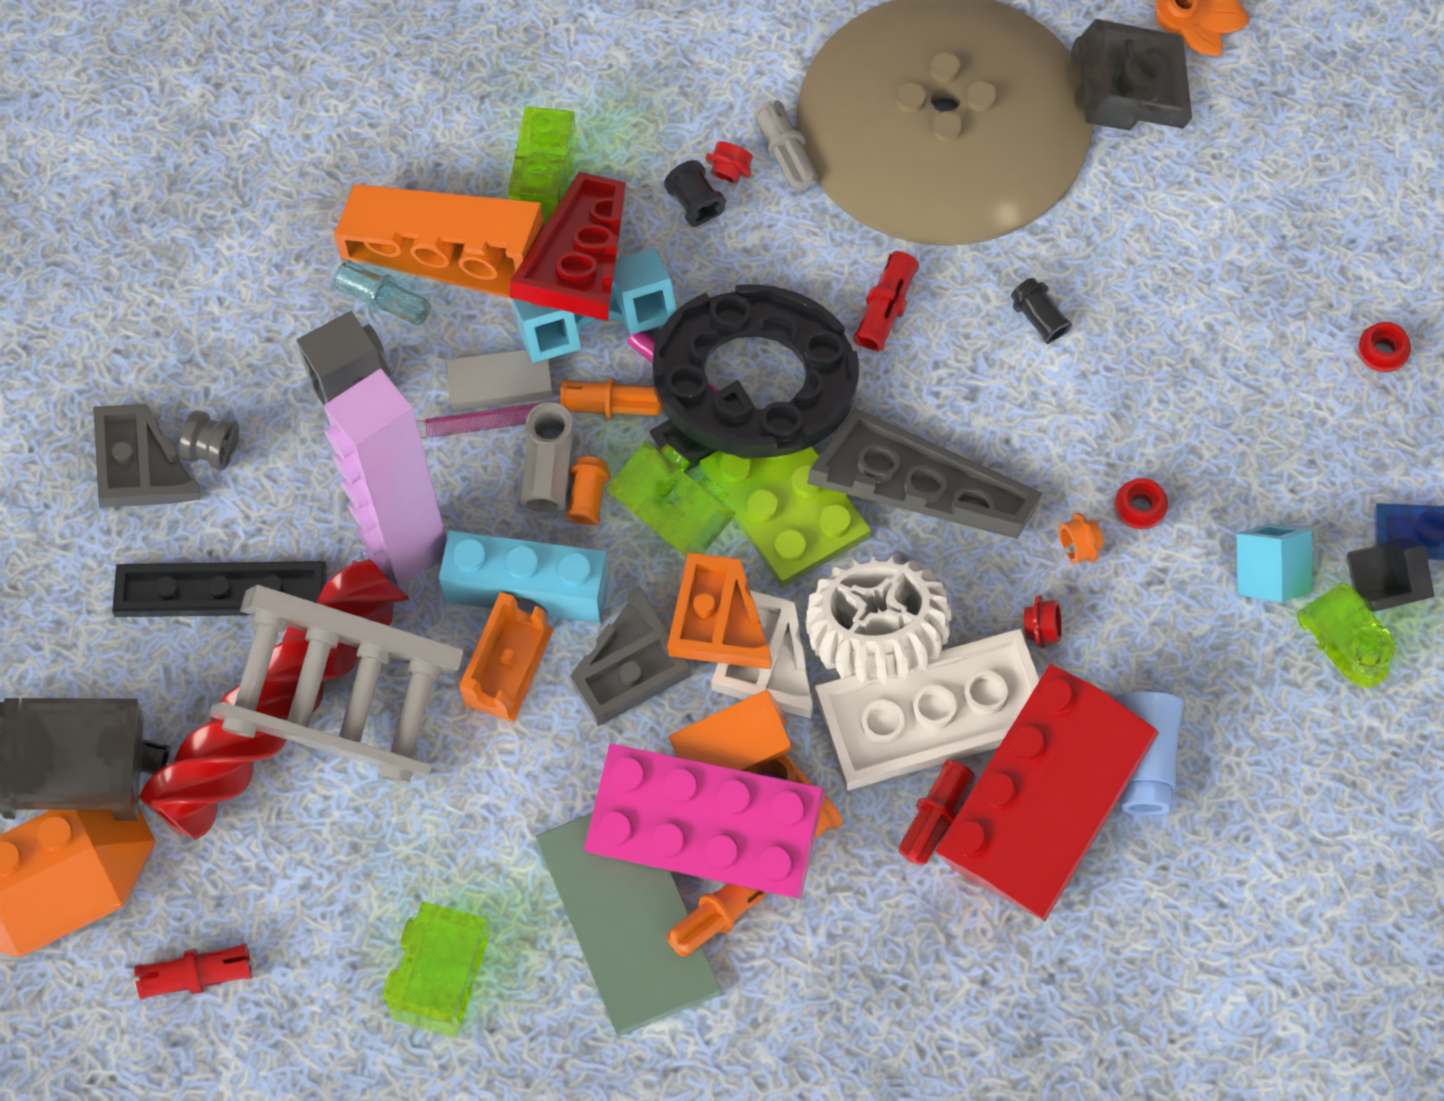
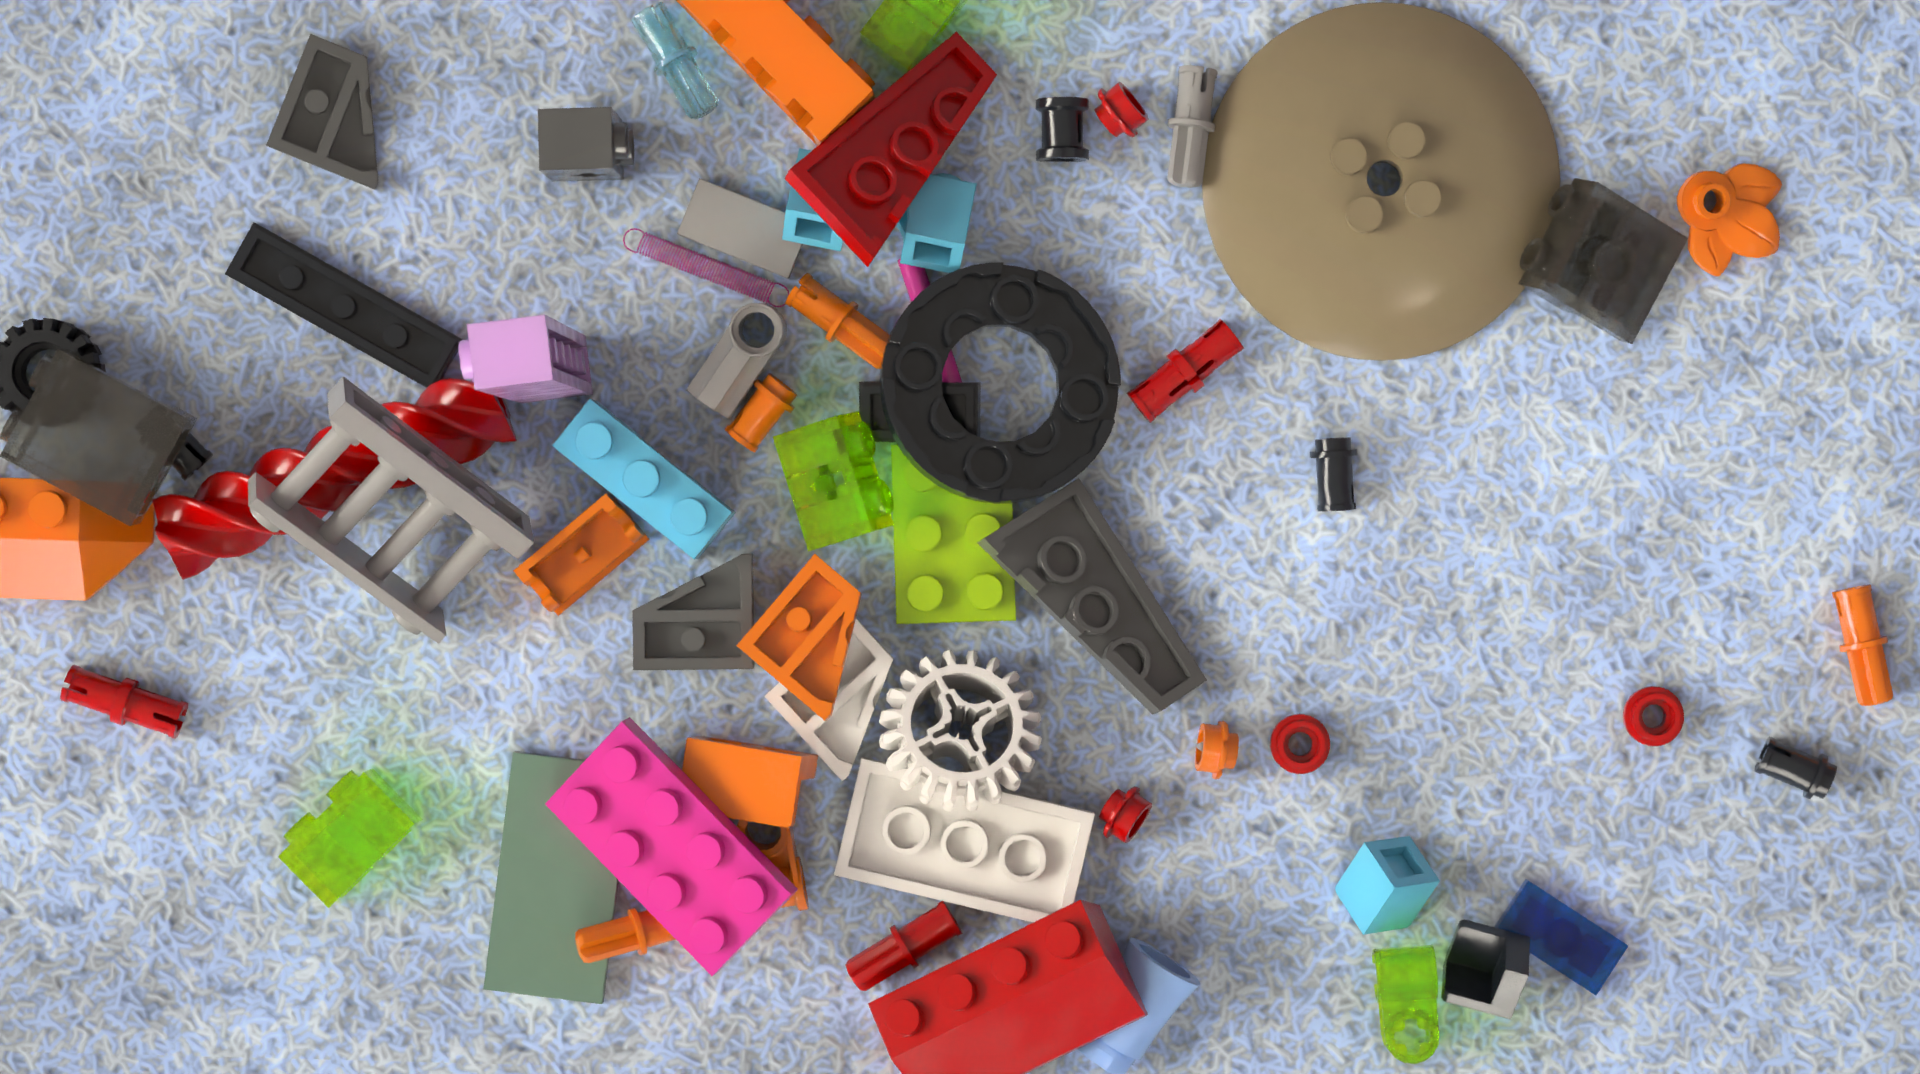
camera: 25 degrees right, 25 degrees up
dark grey wheel [180,410,239,470] -> none

